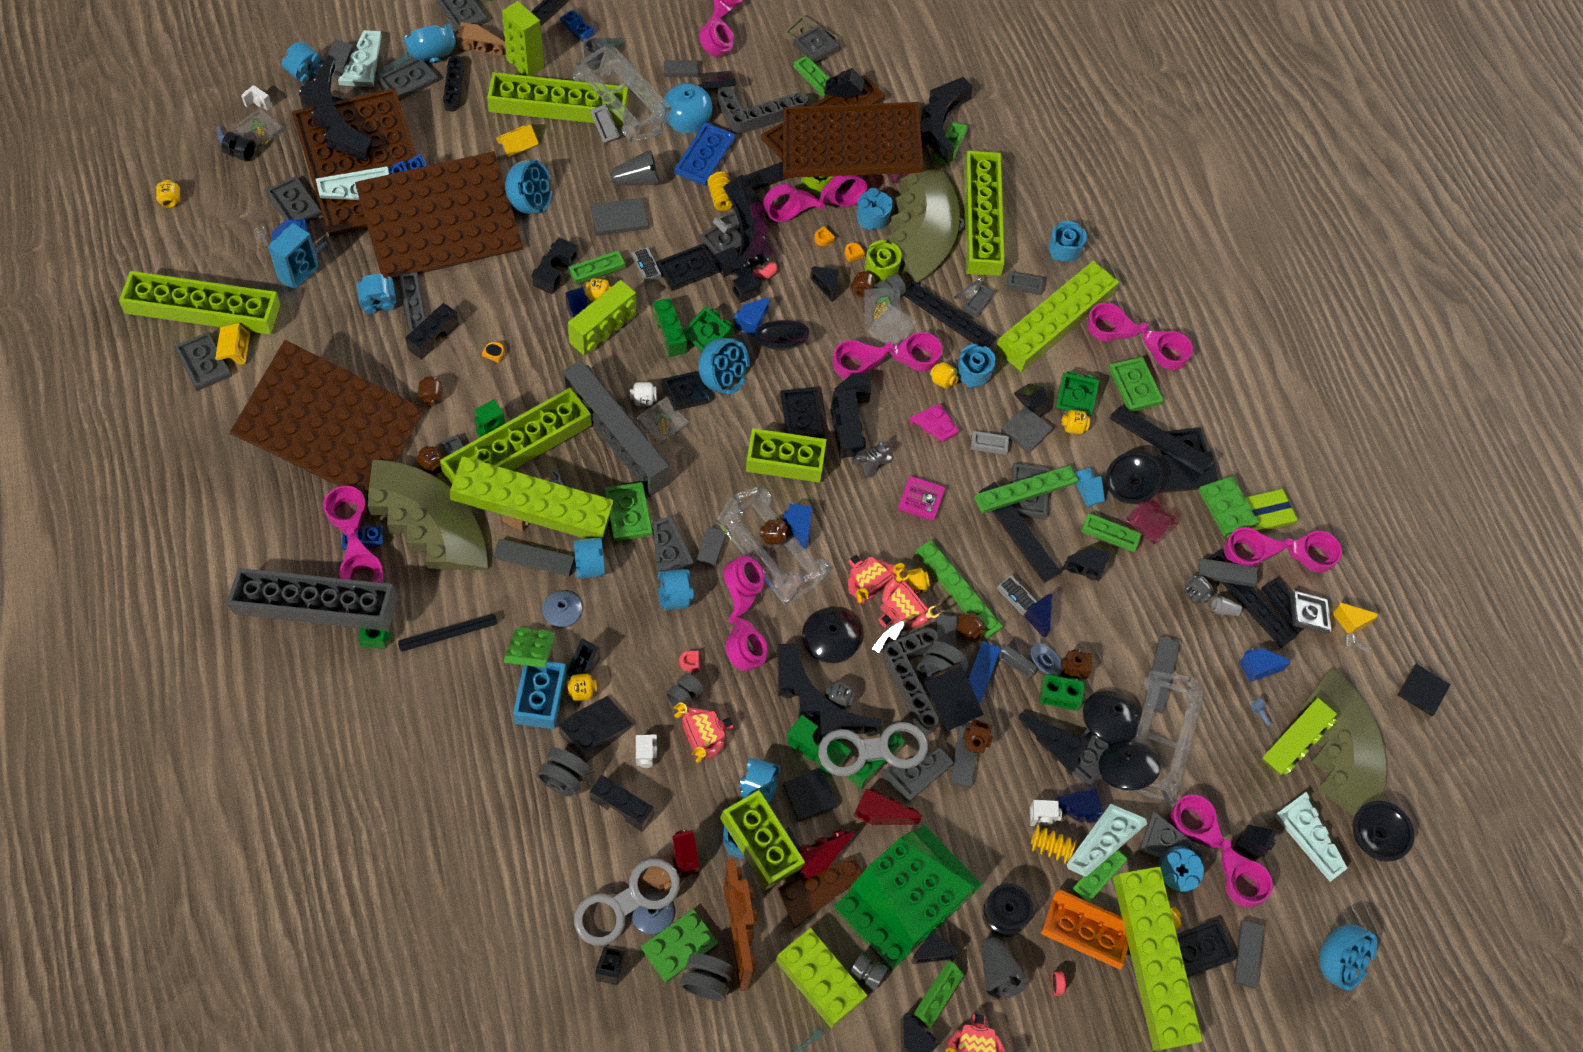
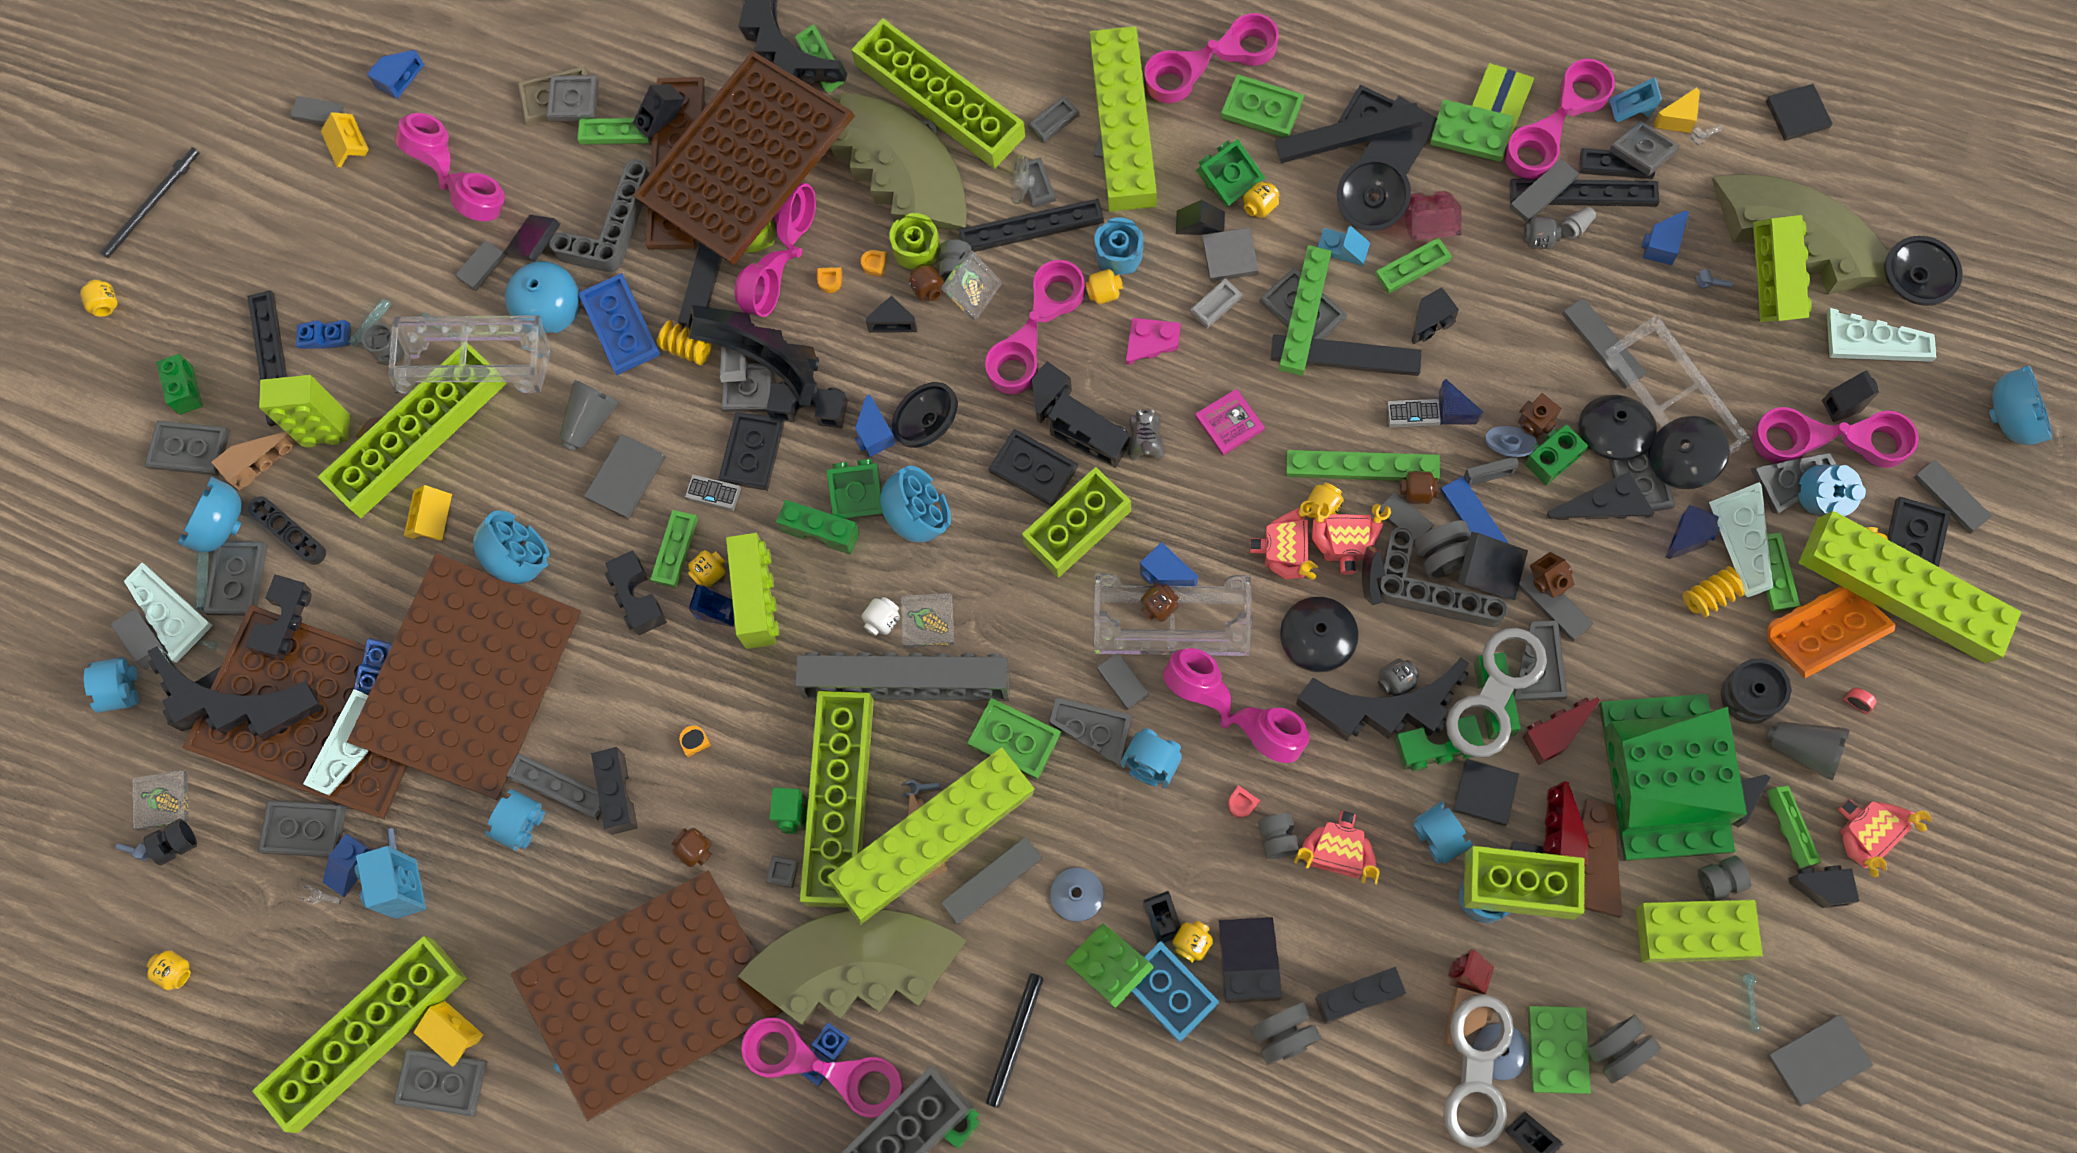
camera: 35 degrees left, 10 degrees up
white bracket [241,85,272,111] -> none
reddish brown head [417,446,444,475] -> none
dark azure brick [573,537,605,579] -> none
light grey tile [590,104,620,143] -> none
white brick [636,735,657,768] -> none
black tile [661,371,709,411] -> none
dark orange piece [723,860,758,991] -> none
coral arm [753,262,777,279] -> none
dark azure brick [856,188,892,230] -> none
clear plate [867,302,917,346] -> none
white brick [1030,800,1062,826] -> none
dark azure brick [1048,221,1087,262] -> none
none -> black arch [246,574,312,661]
none -> dark azure slope [1609,77,1662,122]

